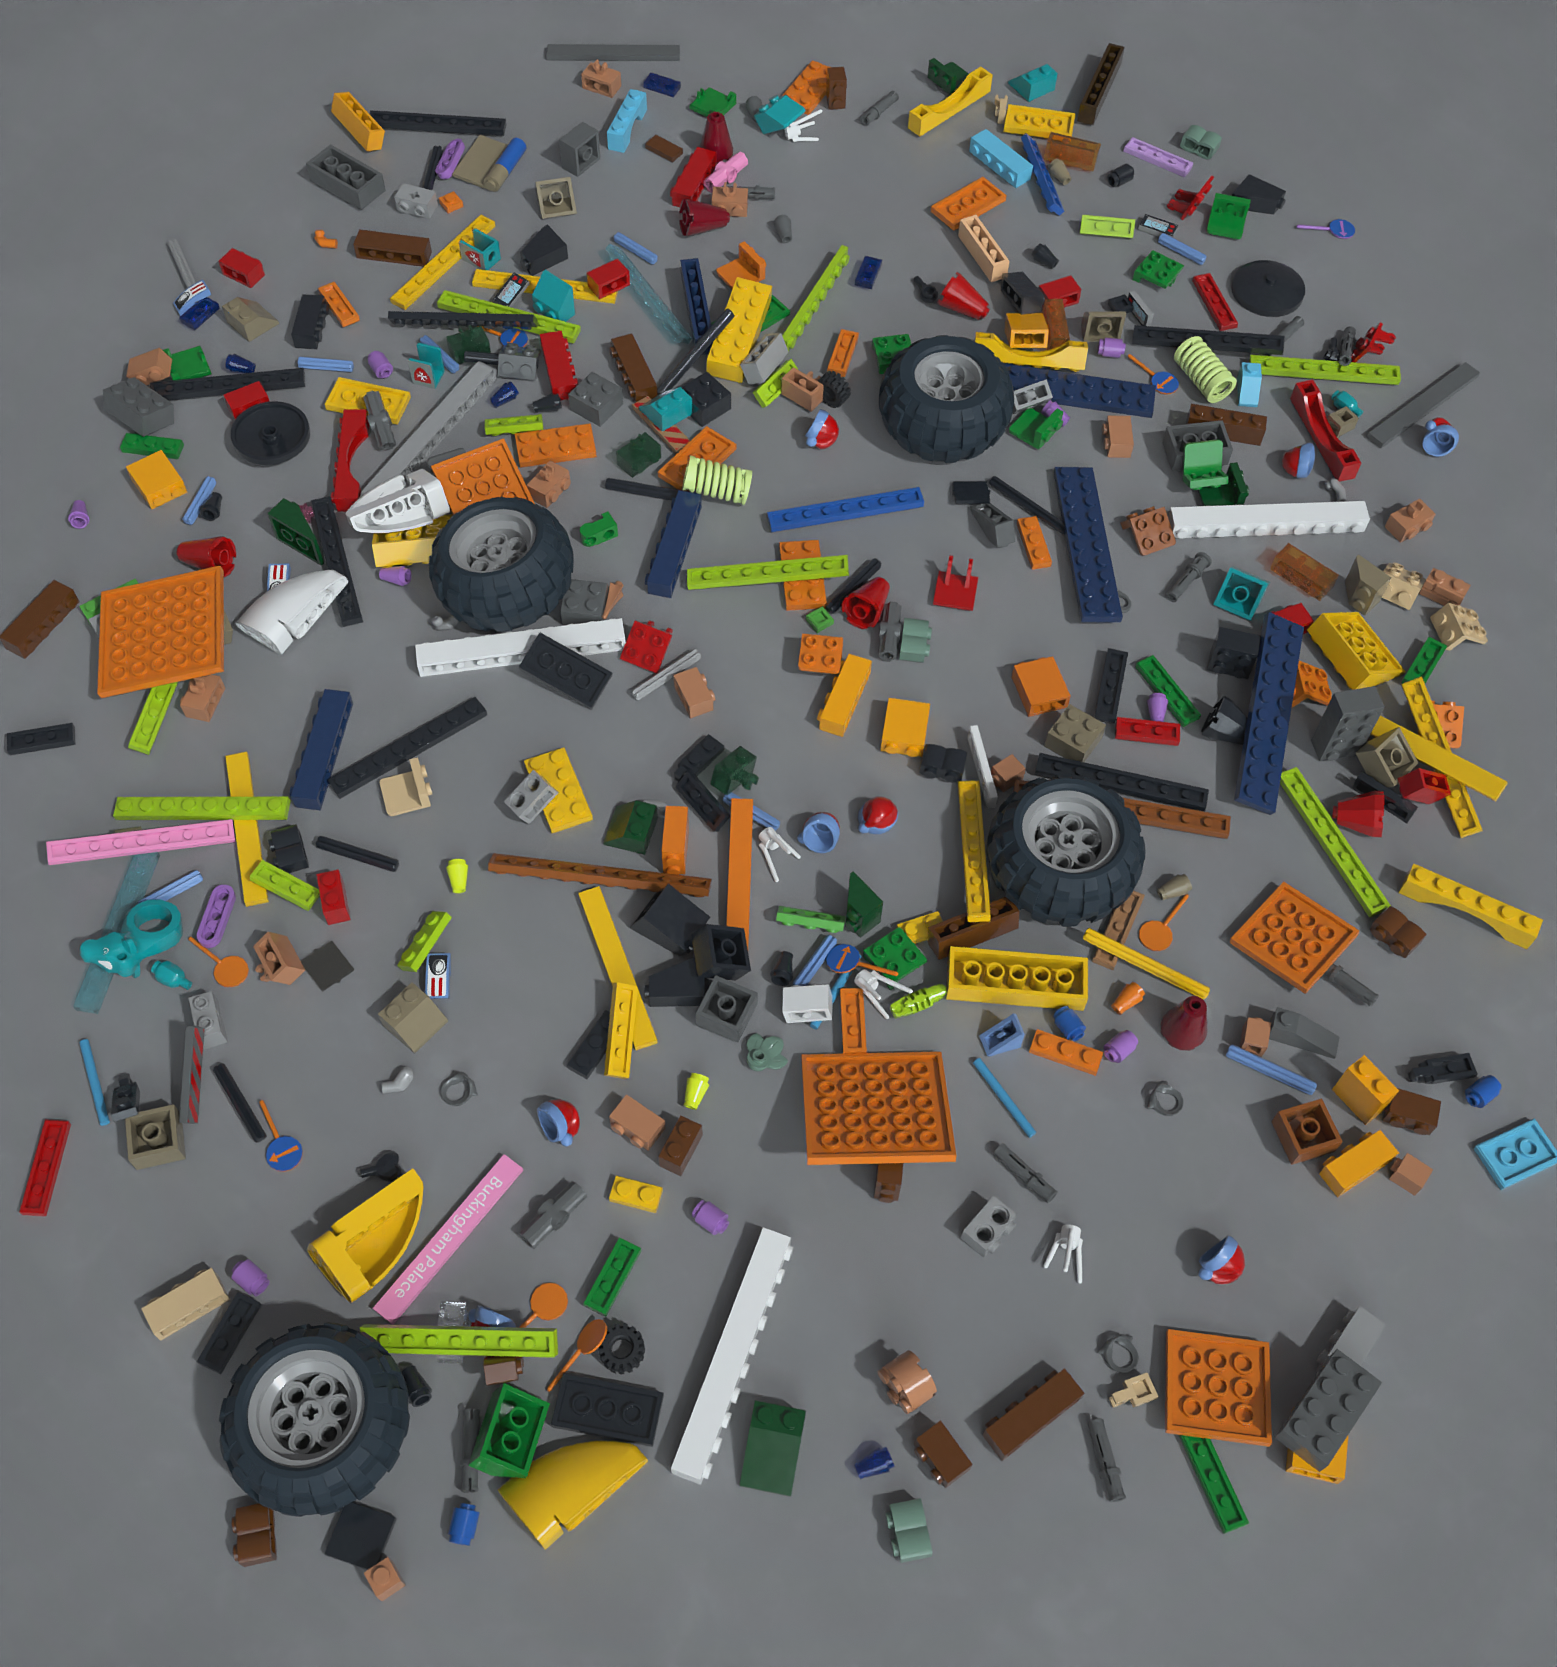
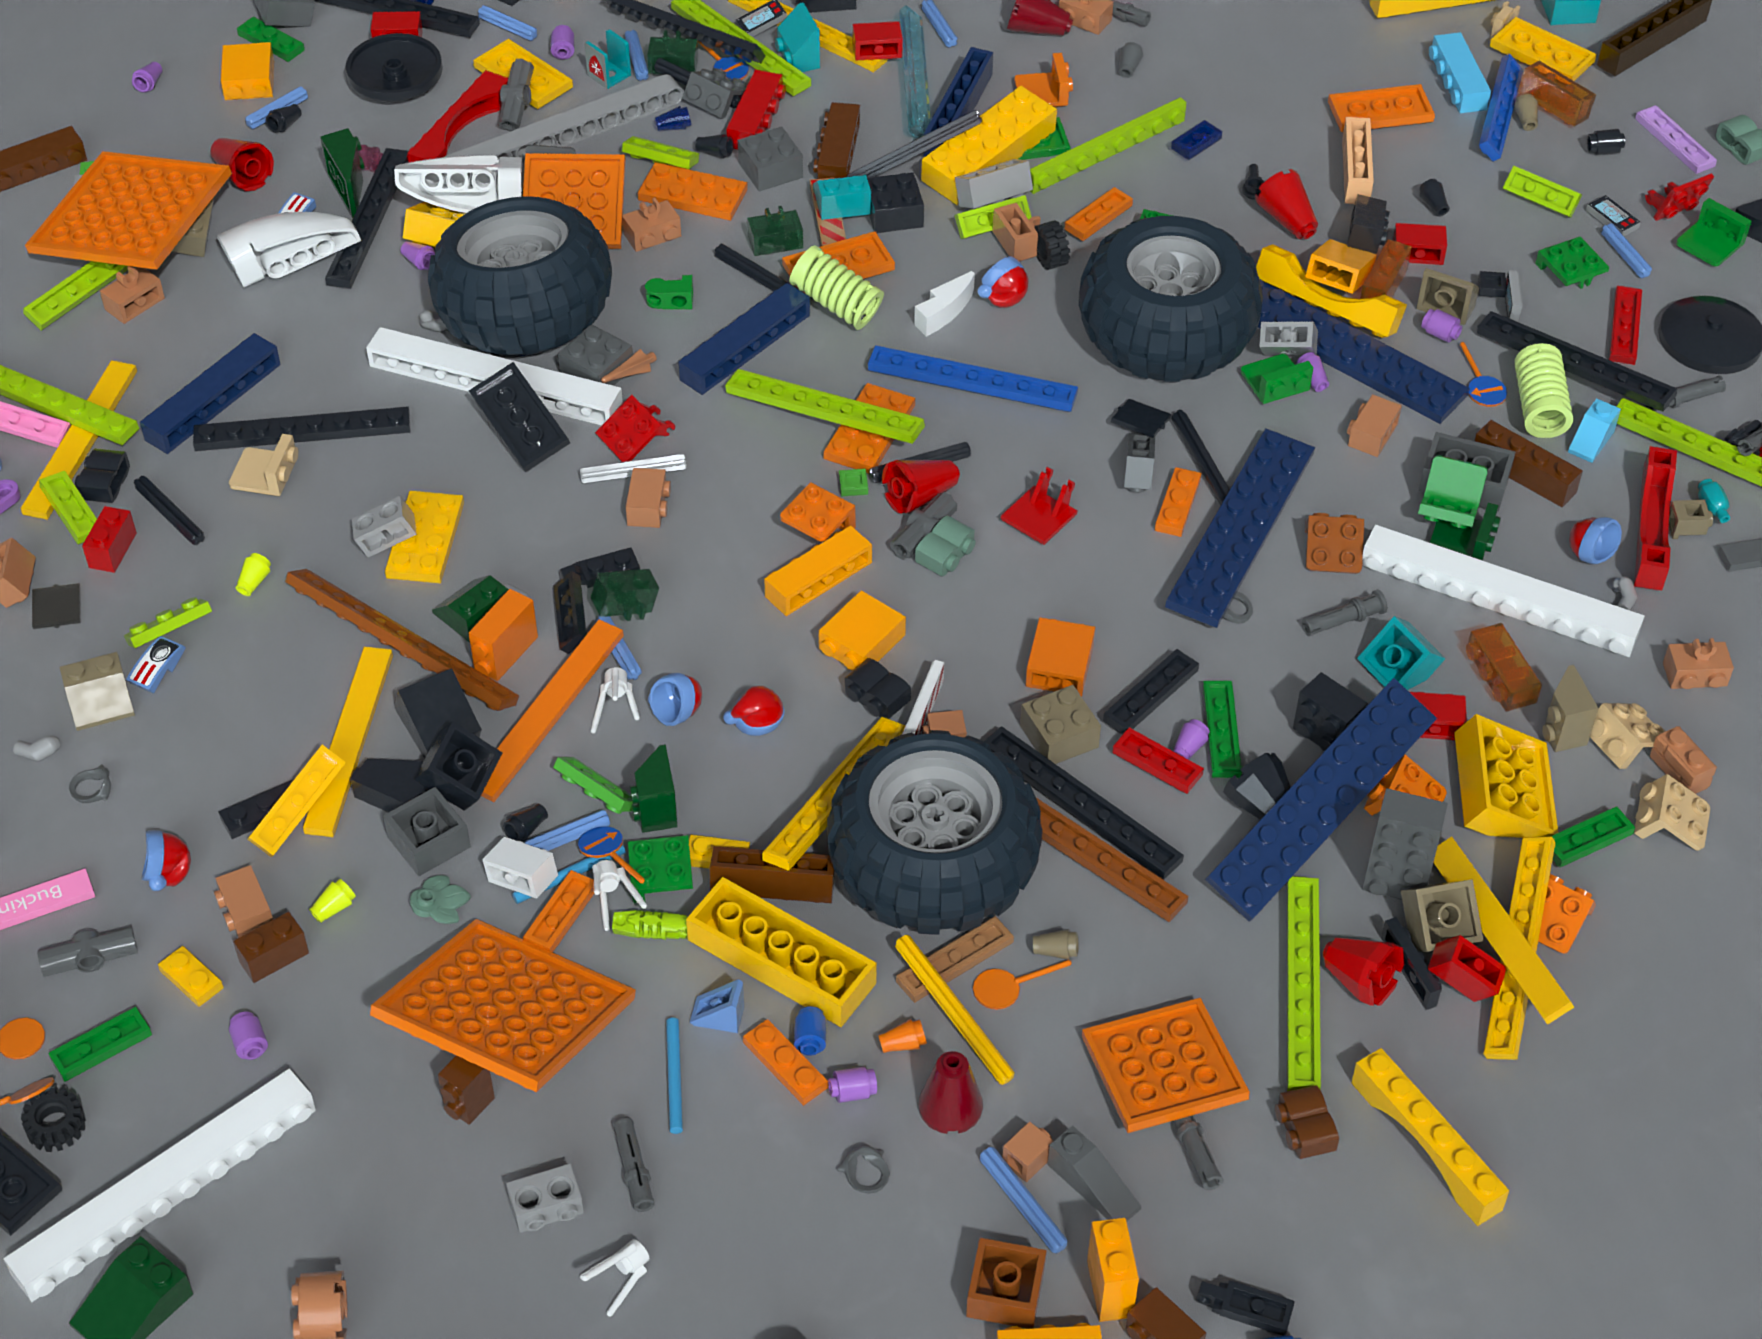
camera: 30 degrees right, 10 degrees down
none -> white slope [914,271,975,337]

